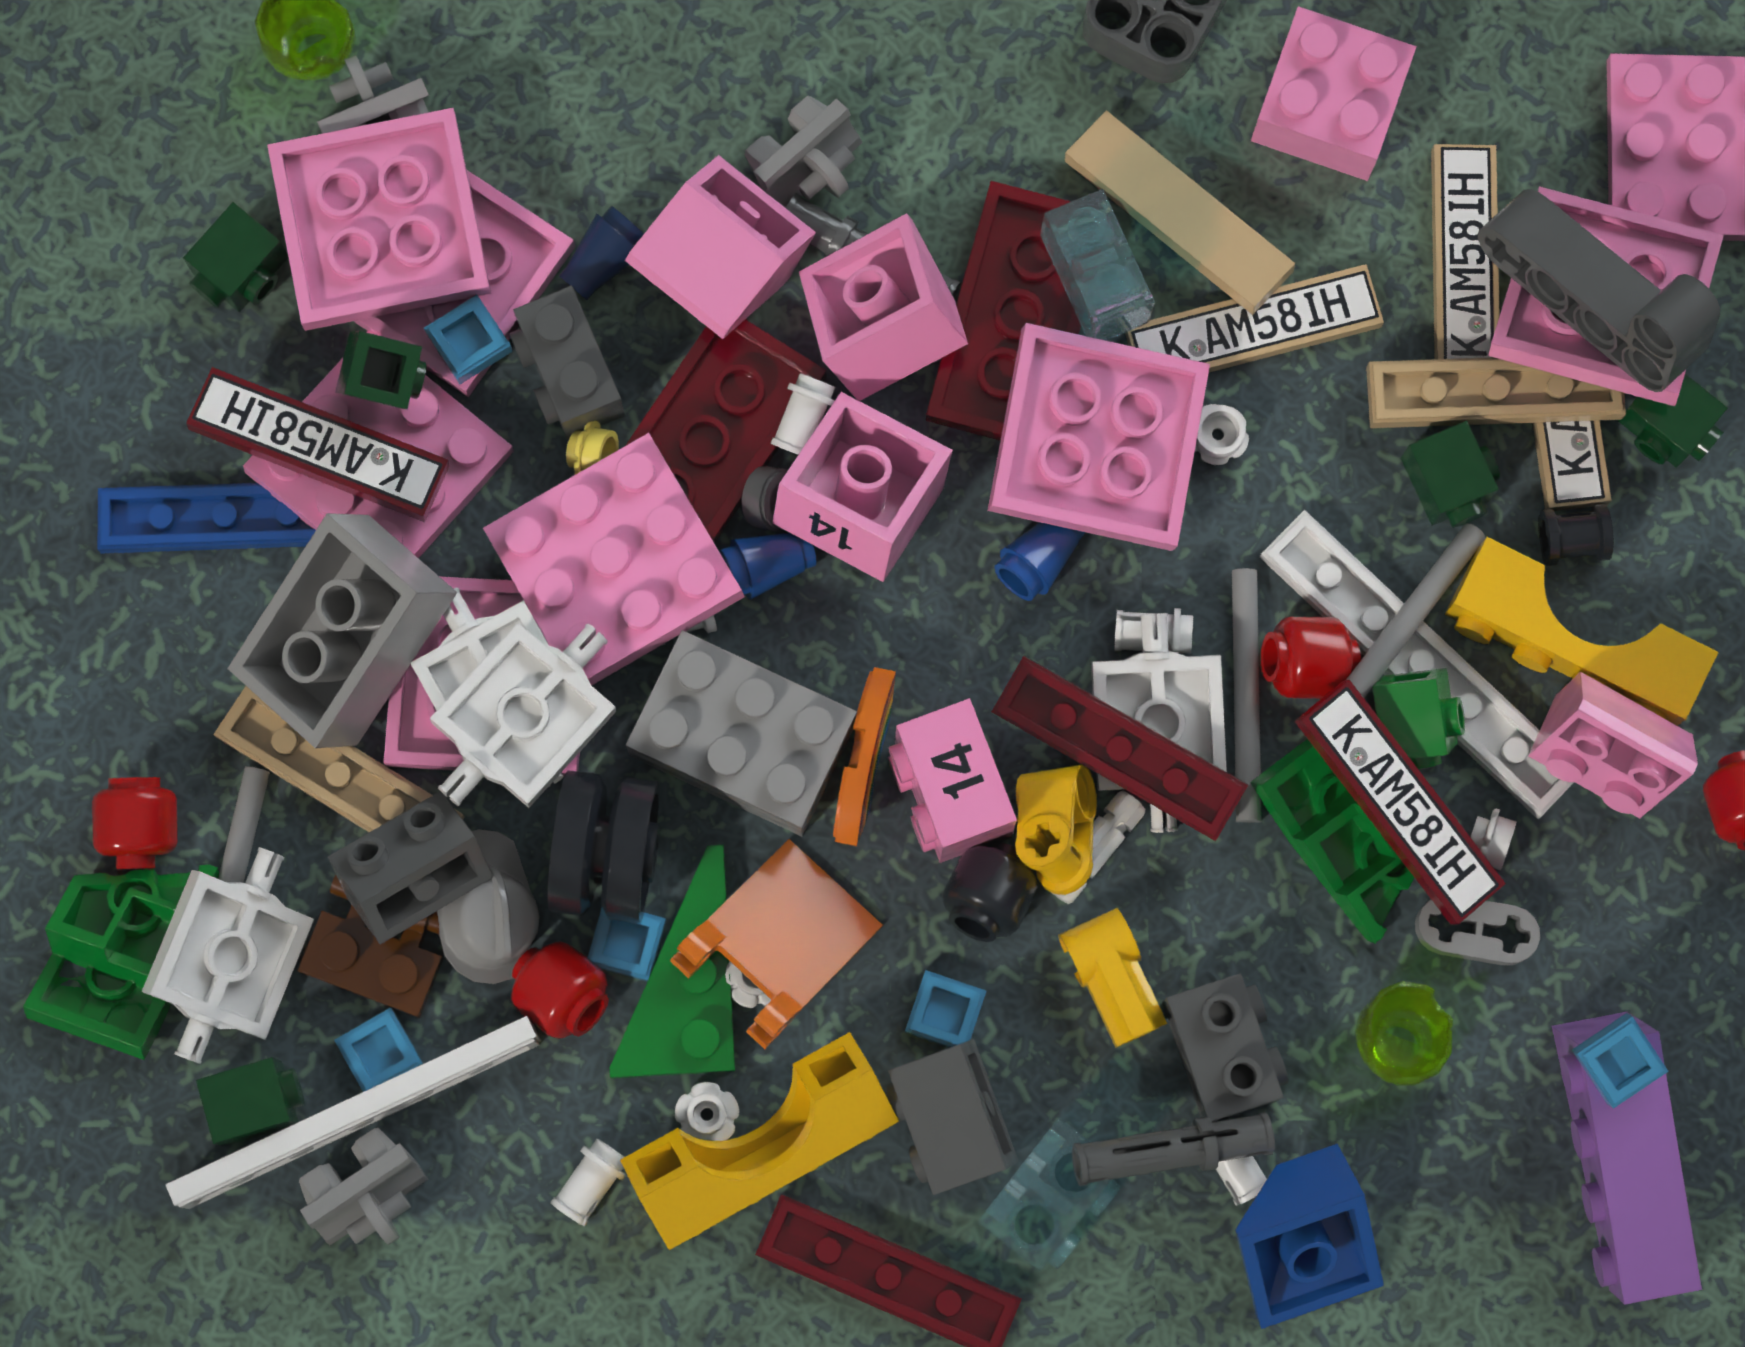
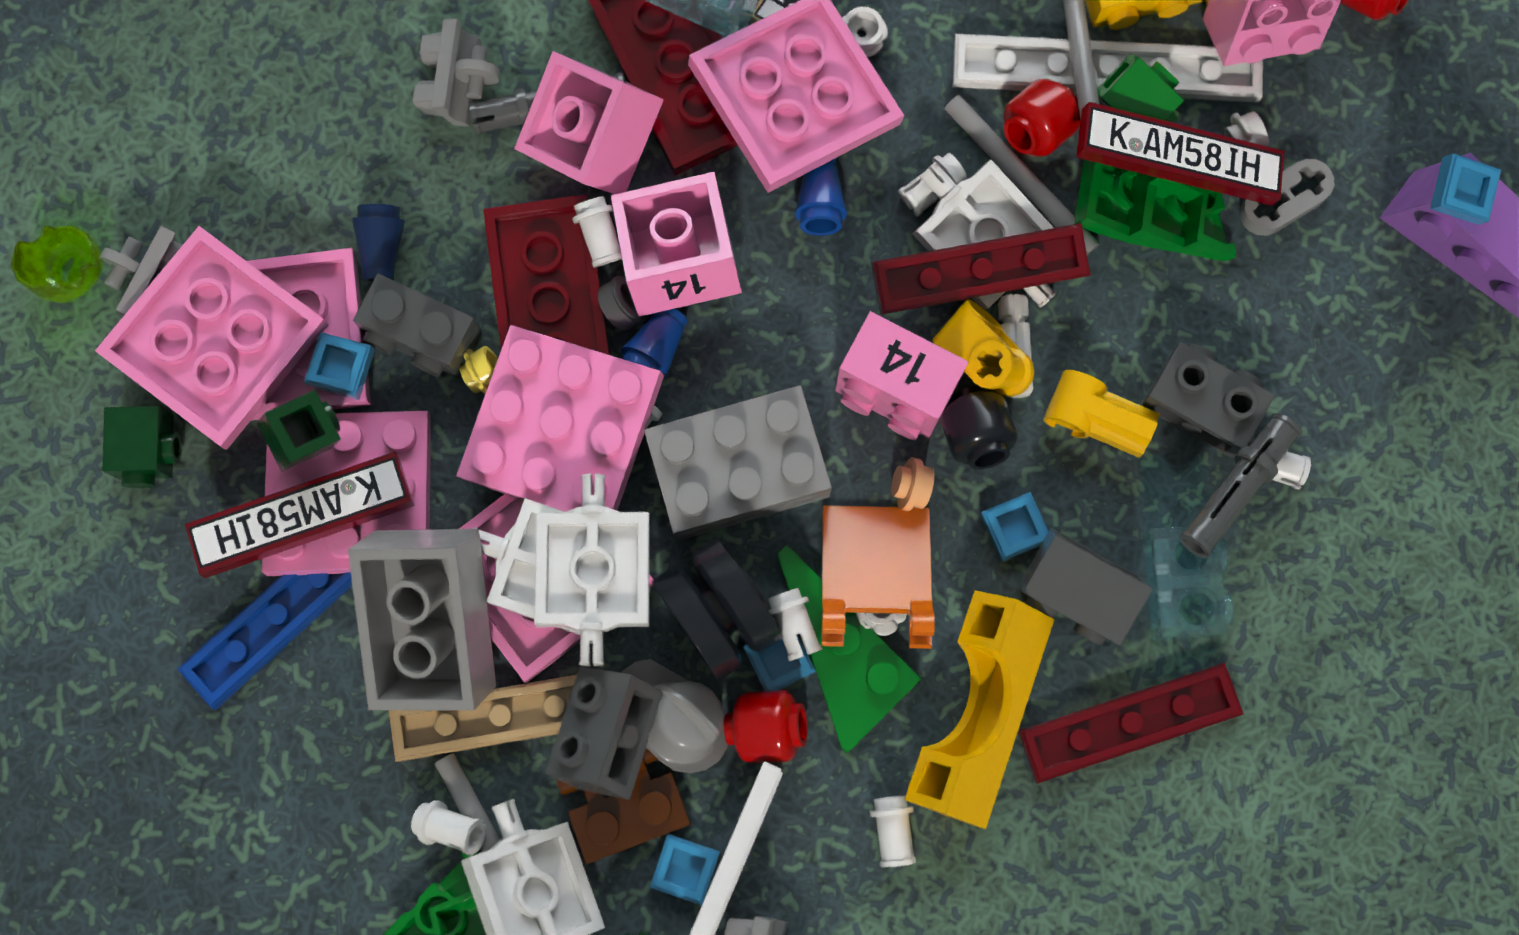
camera: 40 degrees left, 0 degrees up
red head [92,777,178,869] -> none
bright pink slope [625,155,816,339] -> none
white plate [675,1082,739,1141] -> none
orange tile [833,667,896,846] -> none
blue slope [1235,1143,1384,1329] -> none
clear neon green hair [1354,980,1453,1086] -> none
none -> white pin [411,801,486,855]
none -> white pin [768,588,822,661]
none -> light nougat plate [891,457,934,511]

